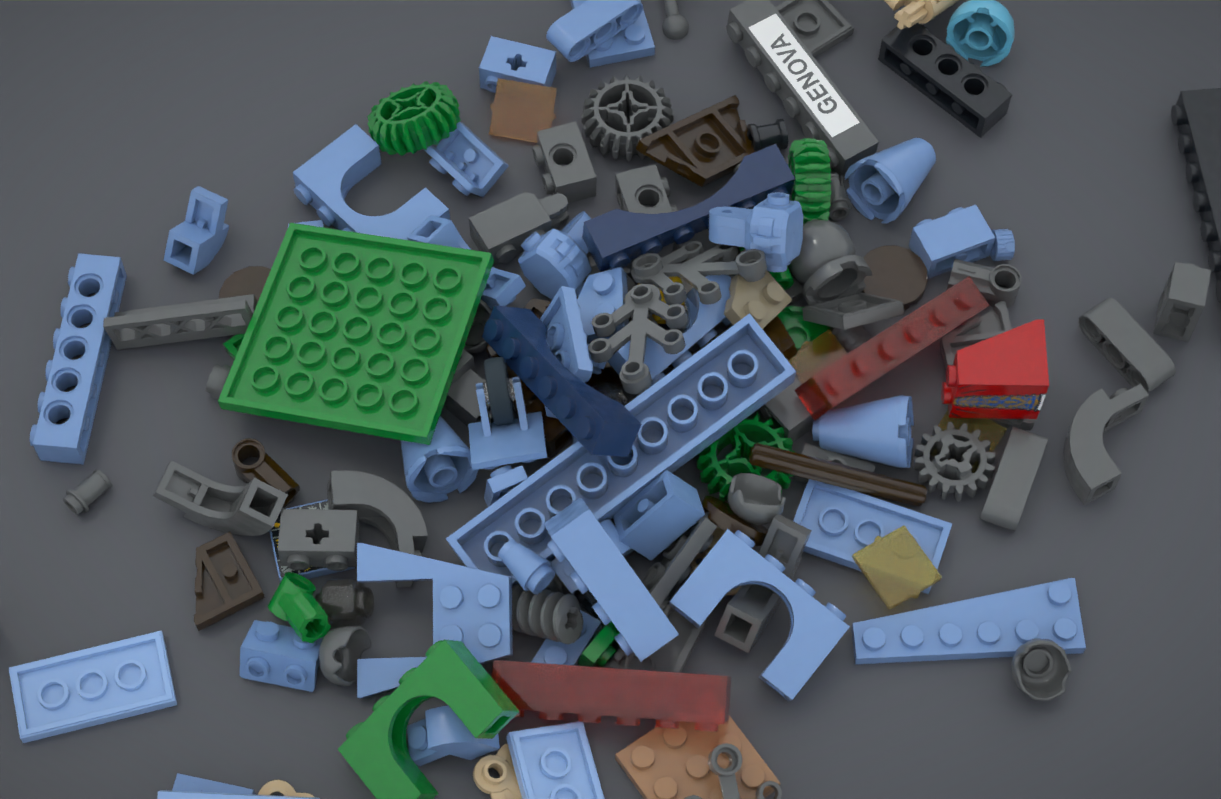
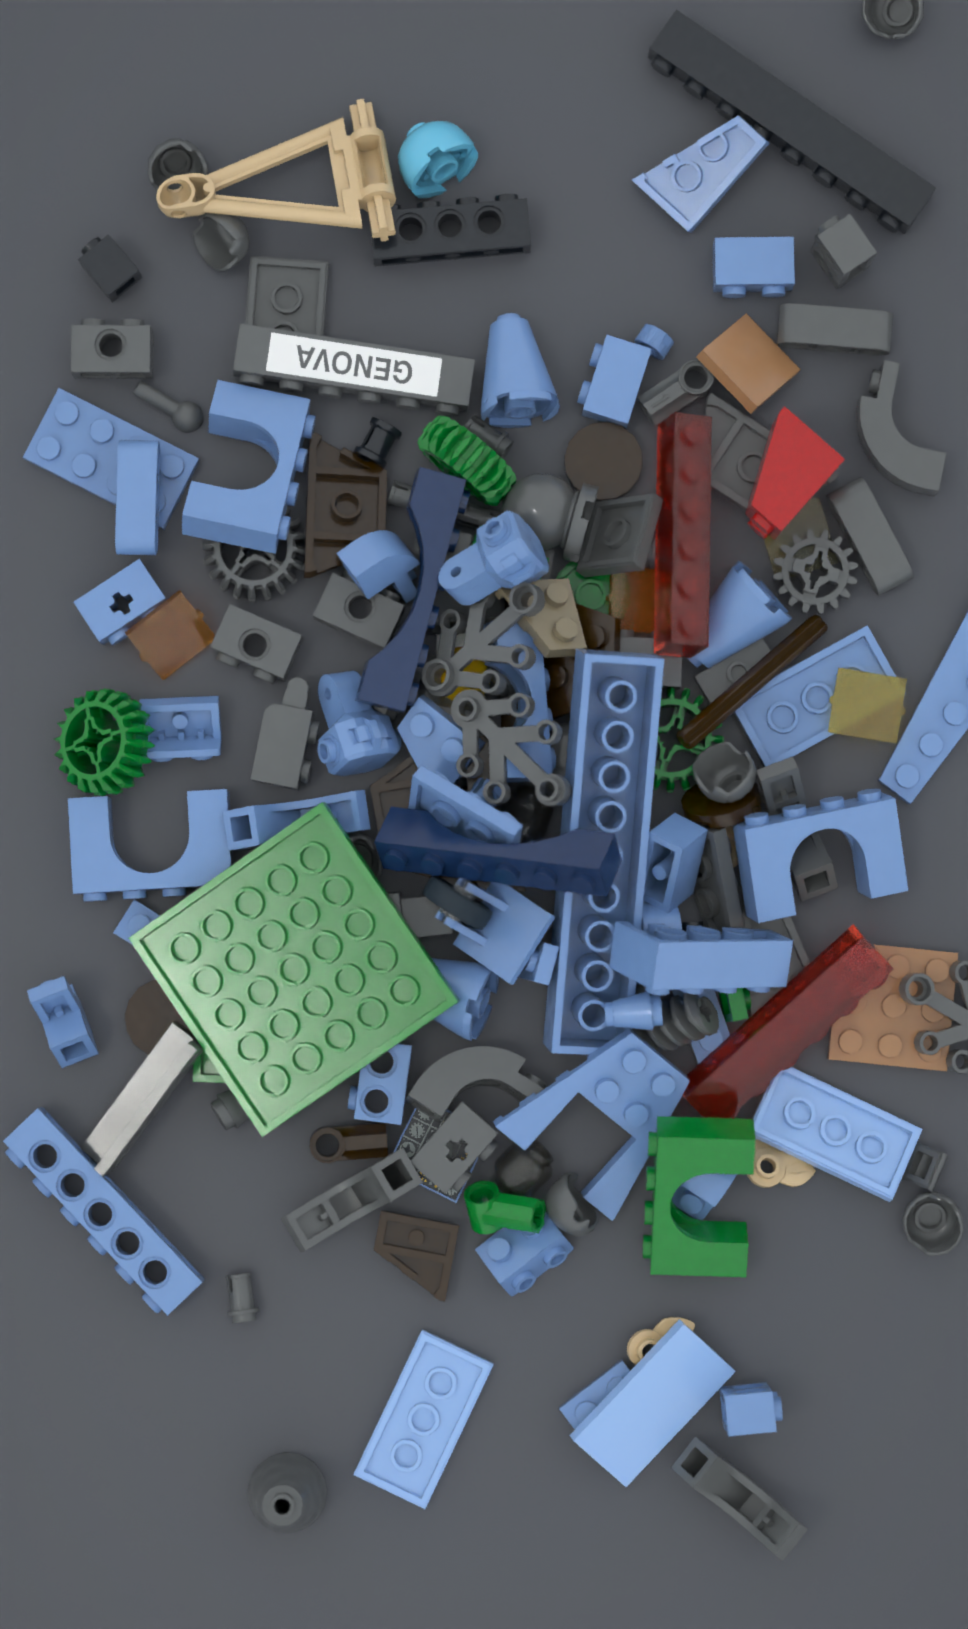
camera: 50 degrees left, 25 degrees up
none -> medium blue arch [182,380,316,554]
none -> medium blue brick [337,530,420,603]
none -> medium blue brick [348,1043,412,1125]
none -> medium blue wing [632,115,769,233]
none -> medium nougat tile [696,313,801,414]
none -> medium blue brick [712,237,795,298]

